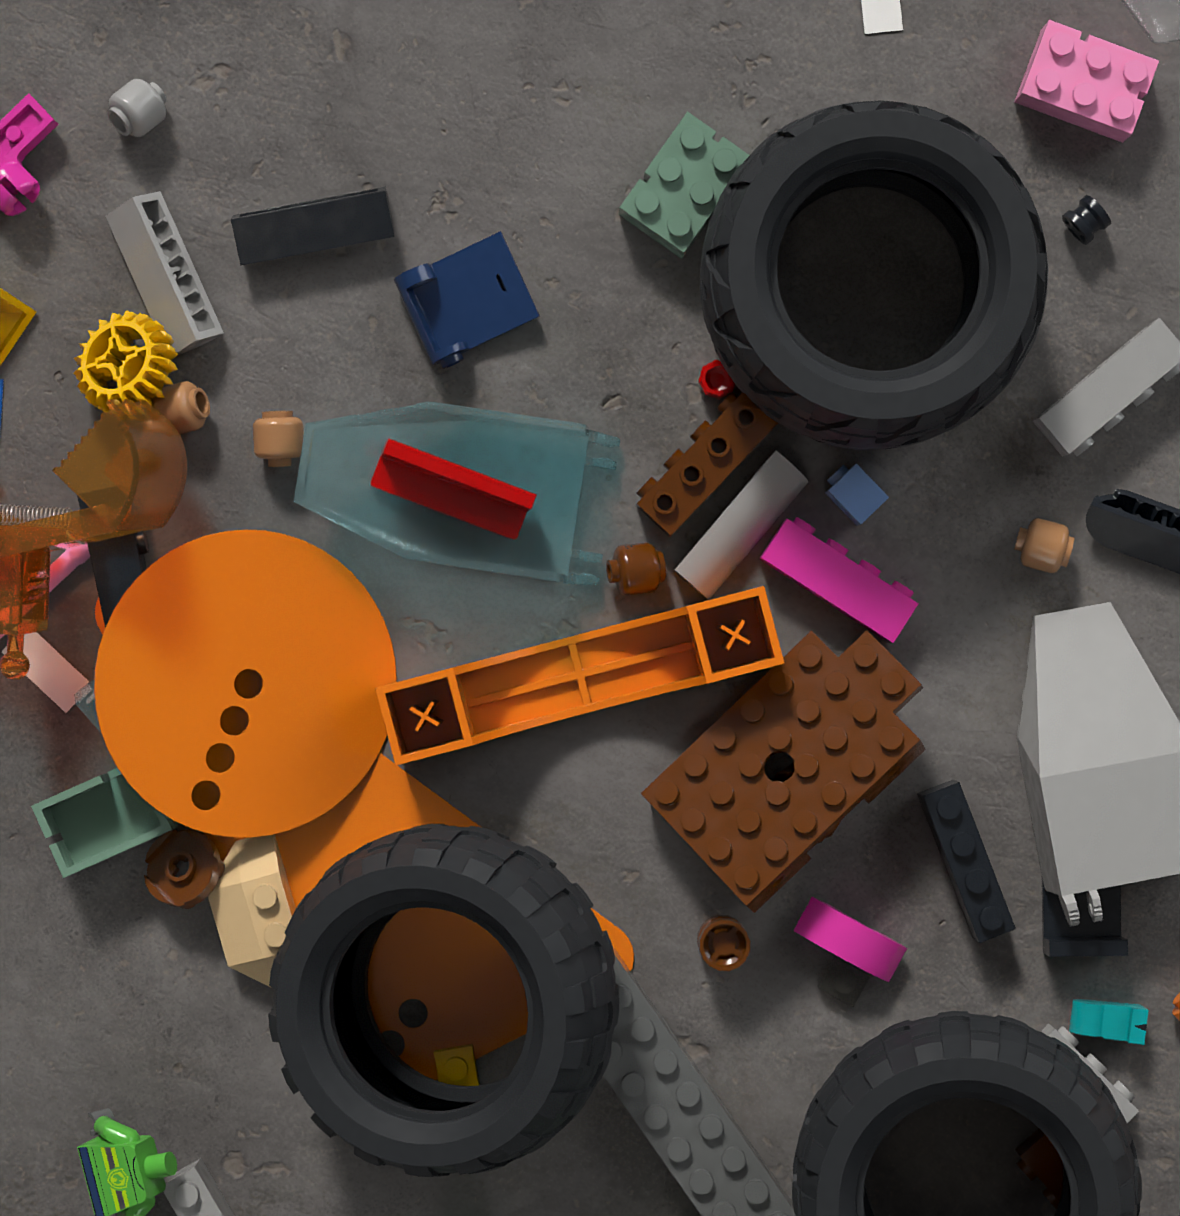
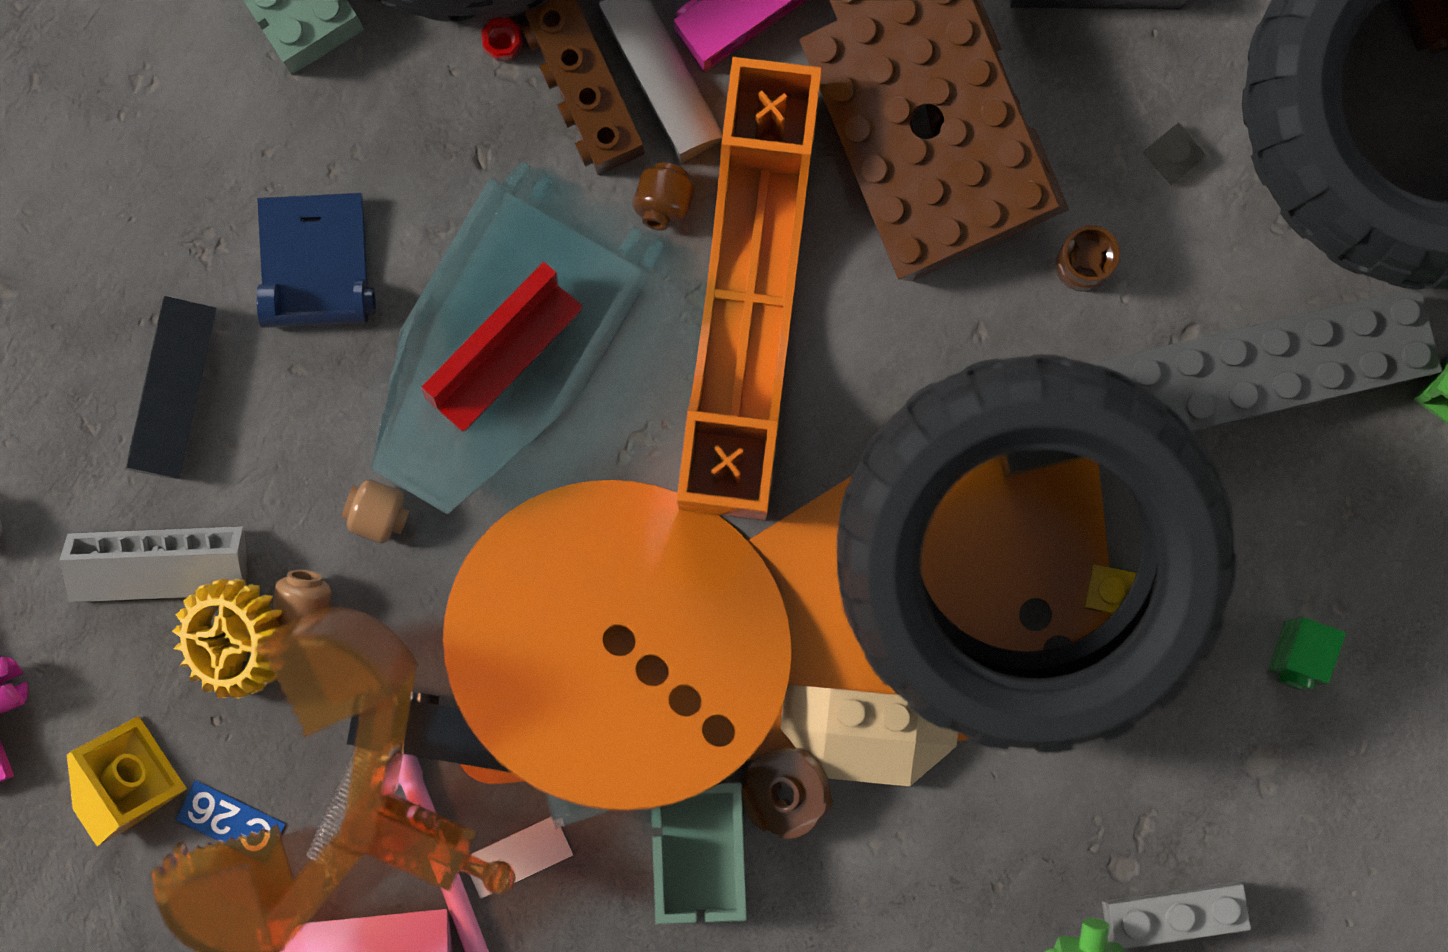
camera: 65 degrees left, 5 degrees down
dark pink brick [793,897,907,982] -> none

